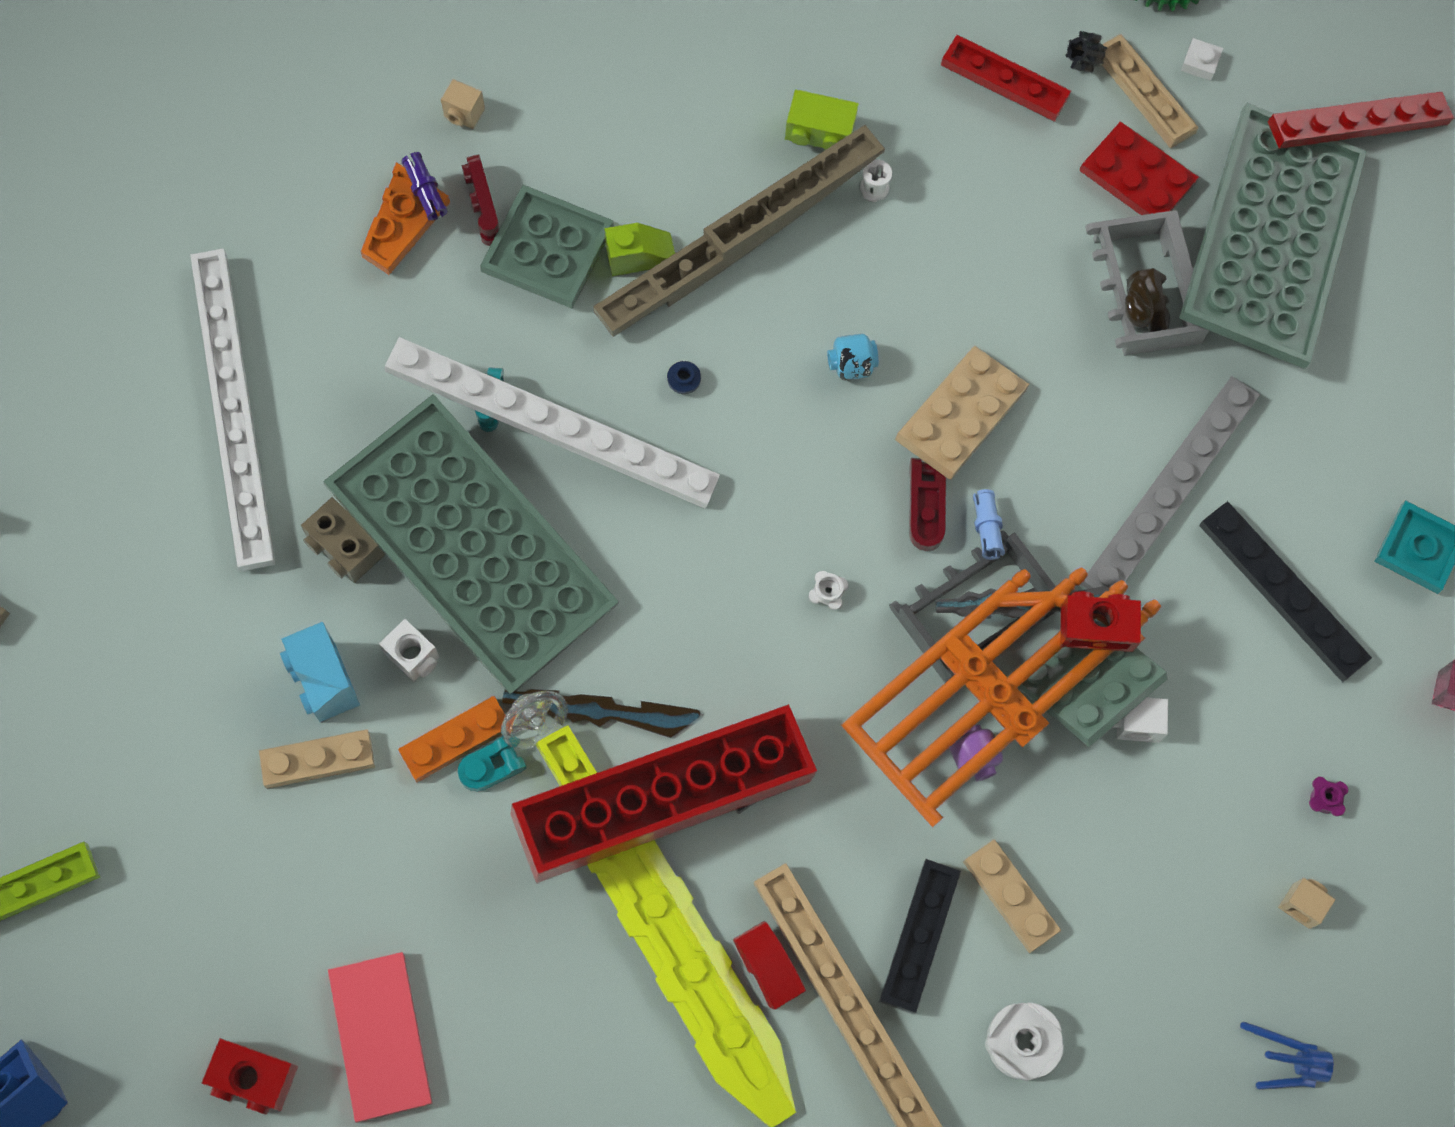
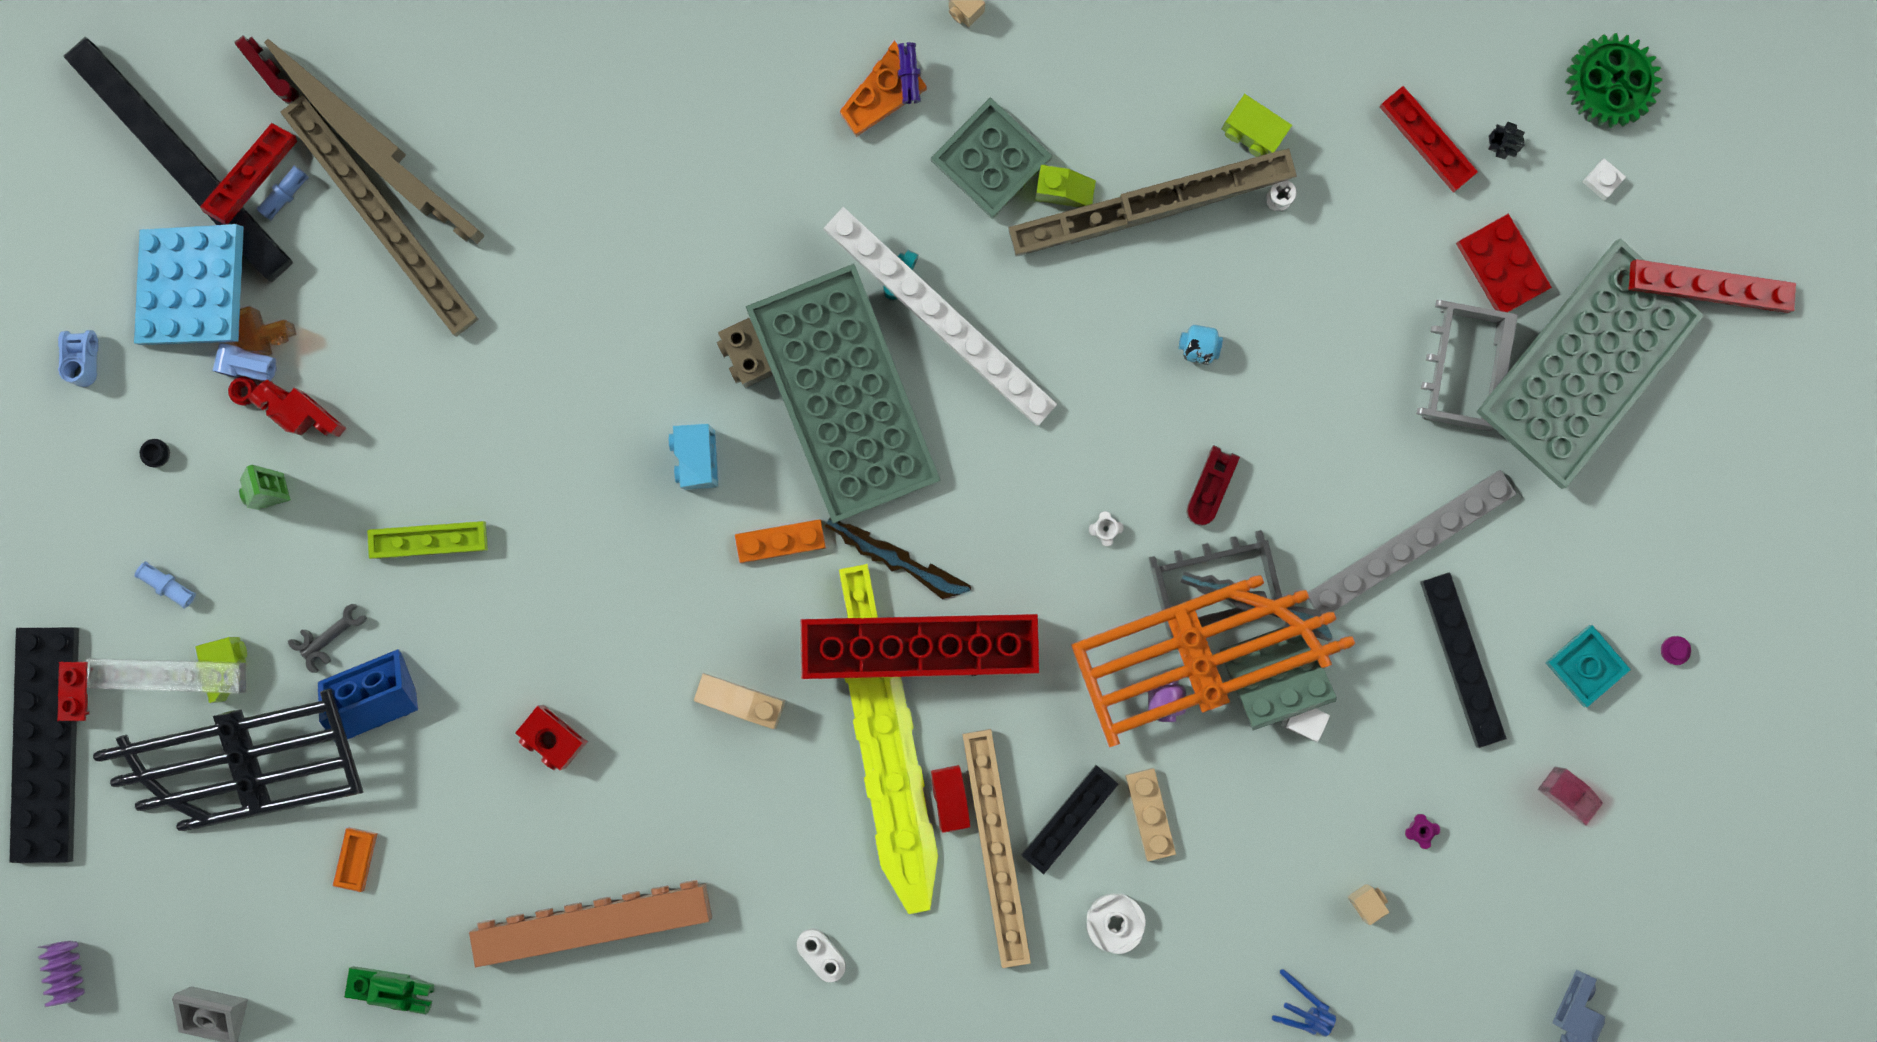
camera: 25 degrees right, 15 degrees up
white plate [190,248,276,572] -> none
tan plate [259,729,375,789] -> none
coral tile [328,952,433,1123] -> none
white brick [379,619,439,682] -> none
teal plate [457,735,527,792] -> none
dark red plate [461,154,499,246] -> none
clear piece [501,691,568,749] -> none
dark blue plate [667,361,701,394] -> none
tan plate [895,345,1029,480] -> none
light blue pin [973,489,1005,560] -> none
red brick [1060,591,1141,652] -> none
tan tile [1101,34,1199,149] -> none
dark brown animal [1125,268,1170,332] -> none
none -> tan slope [694,673,786,729]

